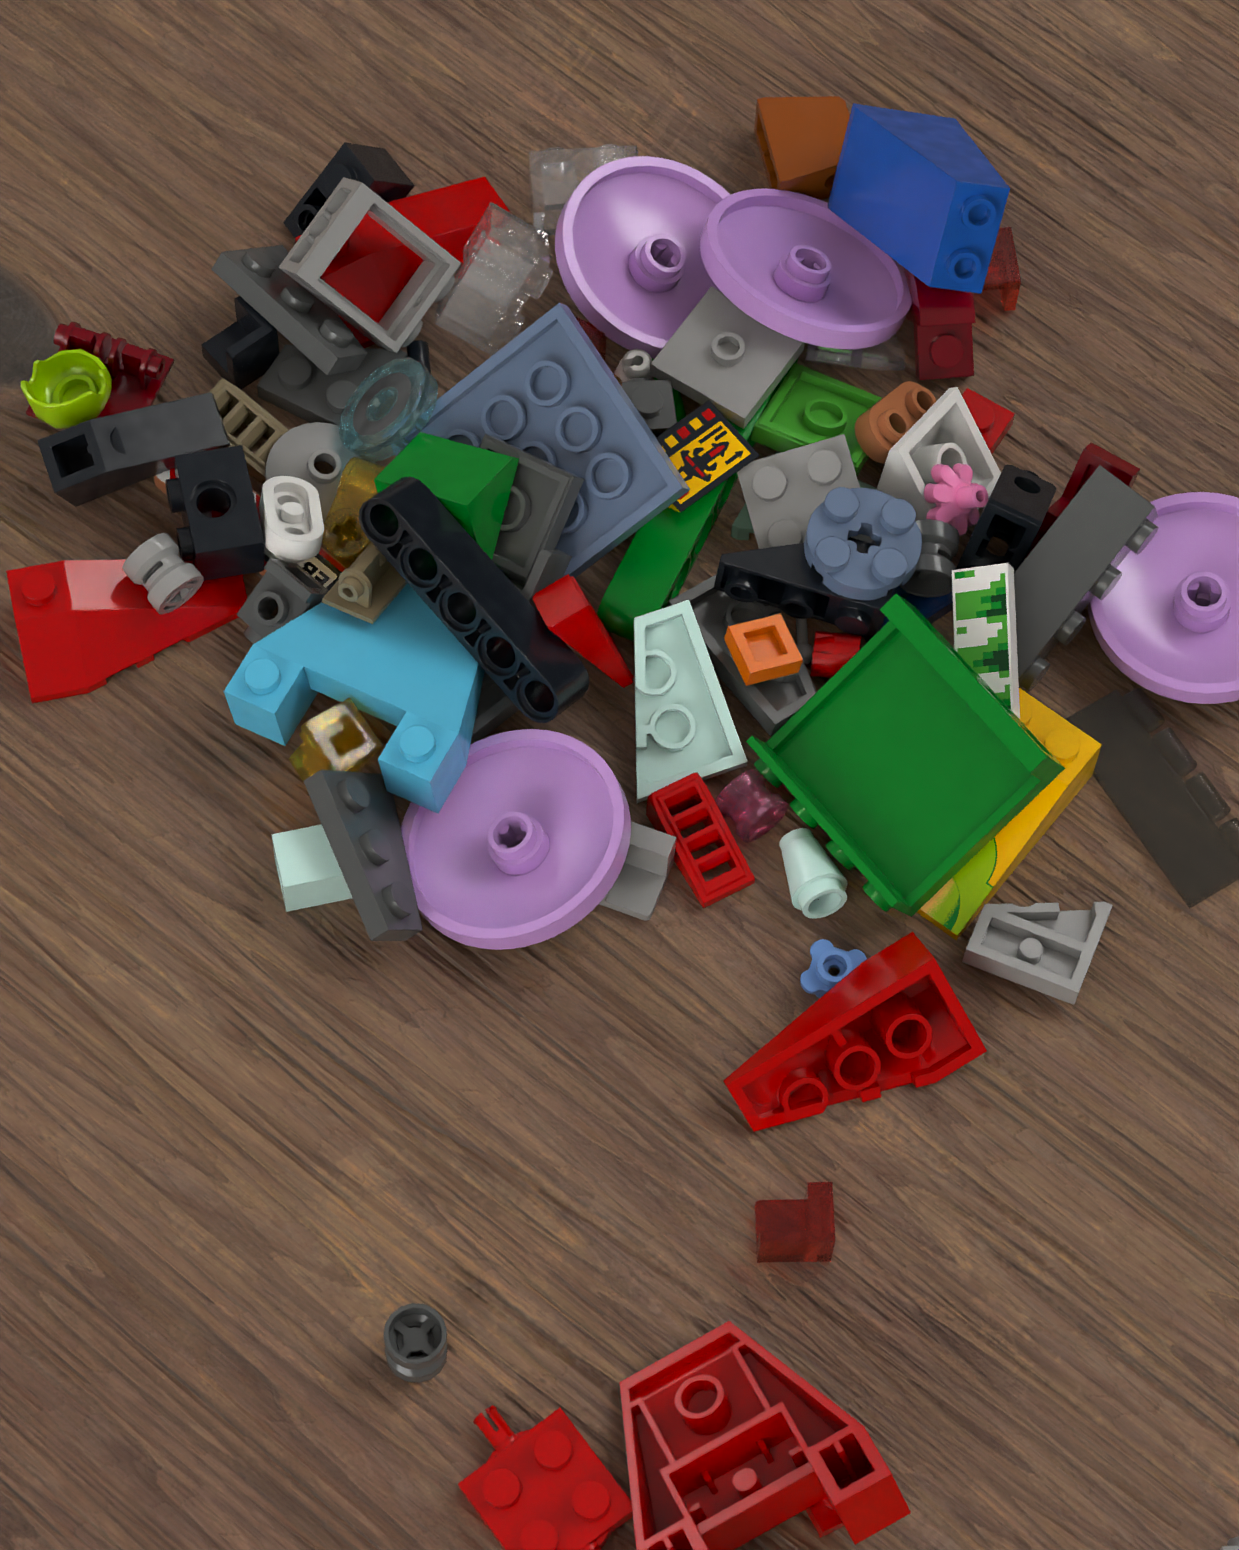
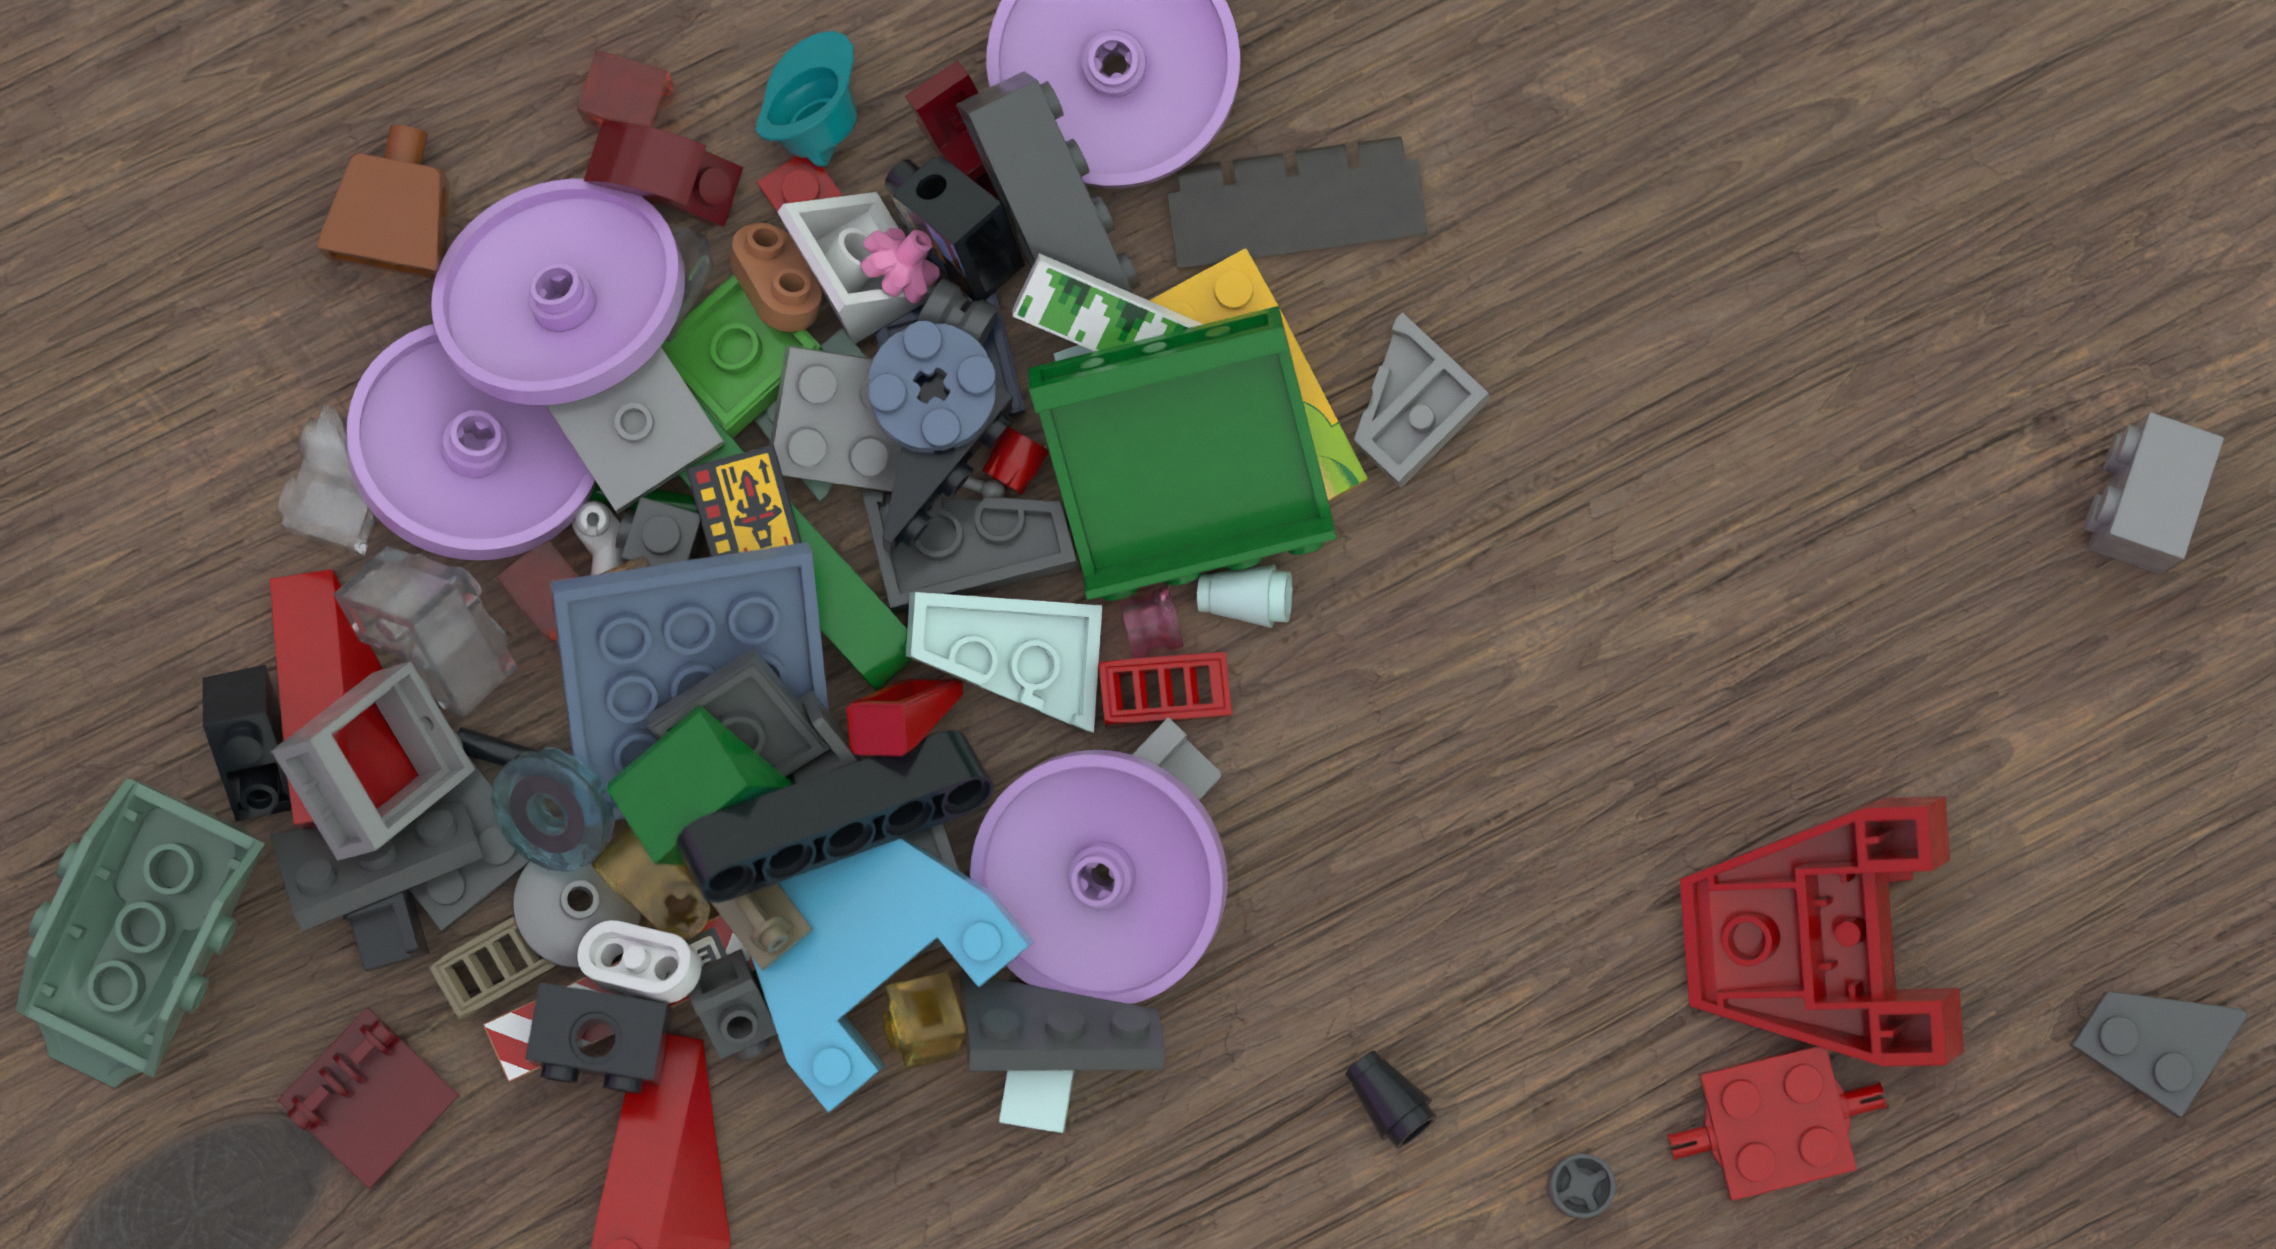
camera: 60 degrees left, 20 degrees up
lime hair [20,349,112,428] -> none
black slope [37,392,231,507] -> none
light grey wheel [123,533,204,614] -> none
red wedge [723,932,987,1132] -> none
orange plate [724,613,803,686] -> none
clear red panel [754,1182,835,1263] -> none
medium blue plate [800,939,867,998] -> none
blue slope [827,103,1010,294] -> none
none -> sand green slope [15,778,265,1088]
none -> teal piece [755,31,858,167]
none -> black cone [1345,1050,1437,1149]

